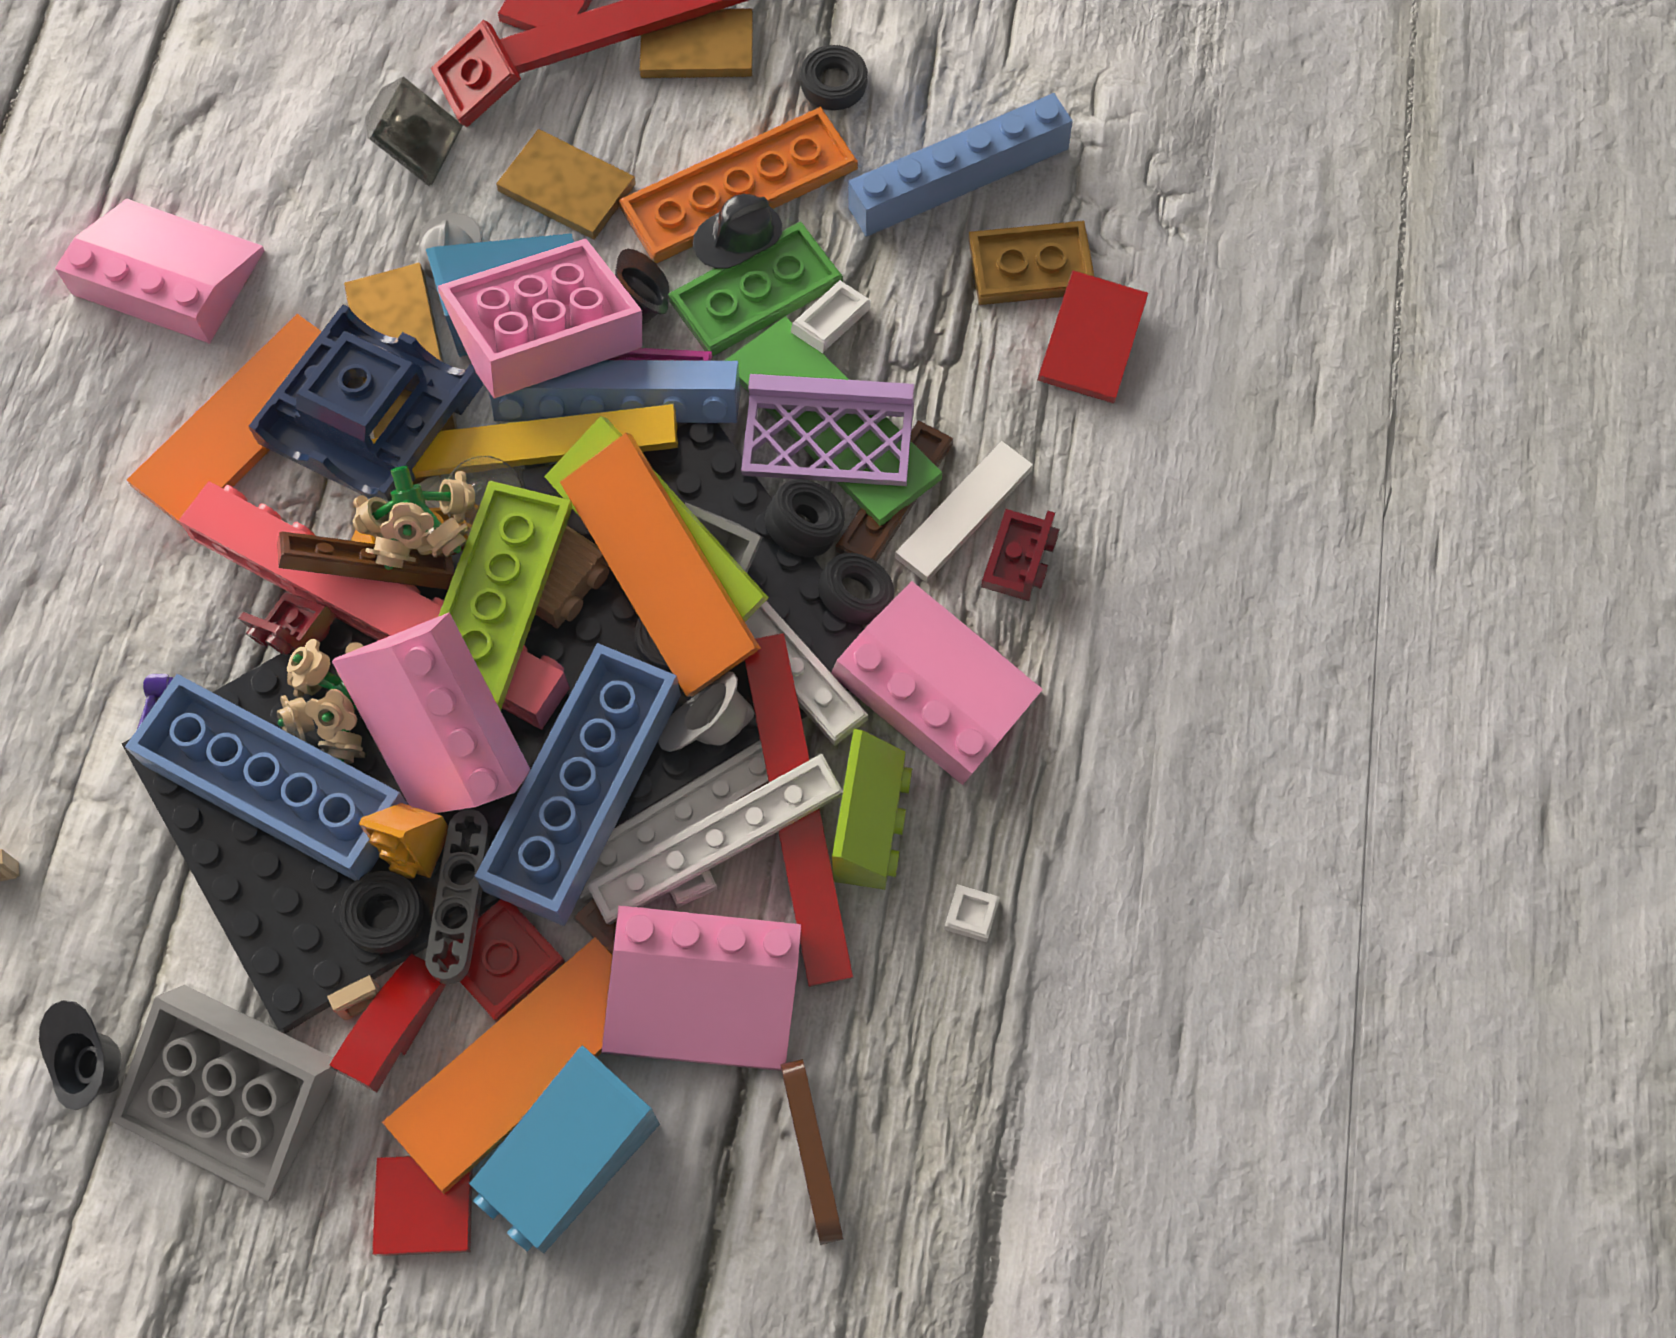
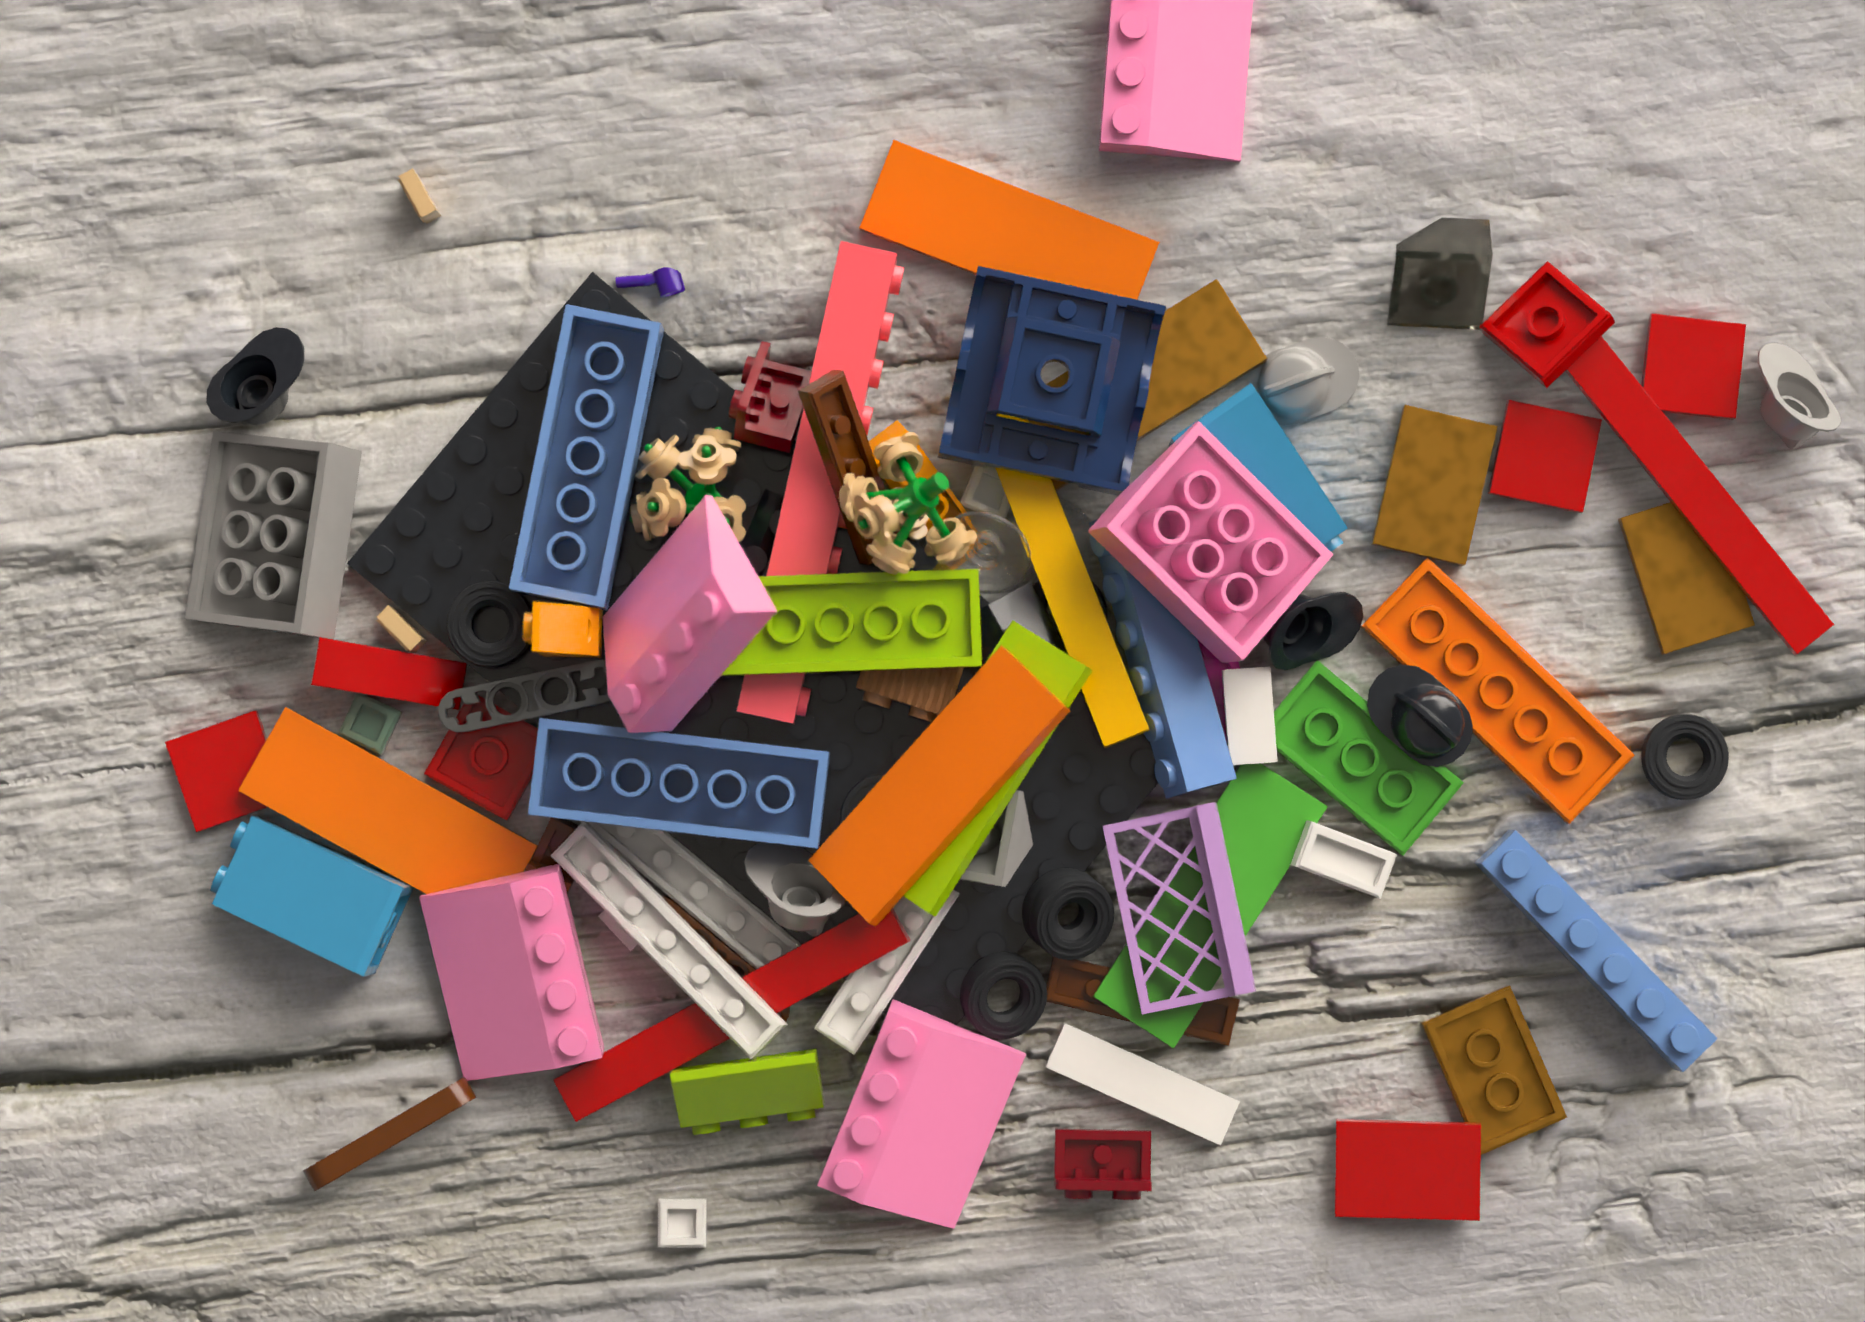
camera: 70 degrees right, 20 degrees up
none -> sand green tile [338,693,403,755]
none -> white tile [1222,666,1277,765]
none -> red tile [1488,400,1602,513]

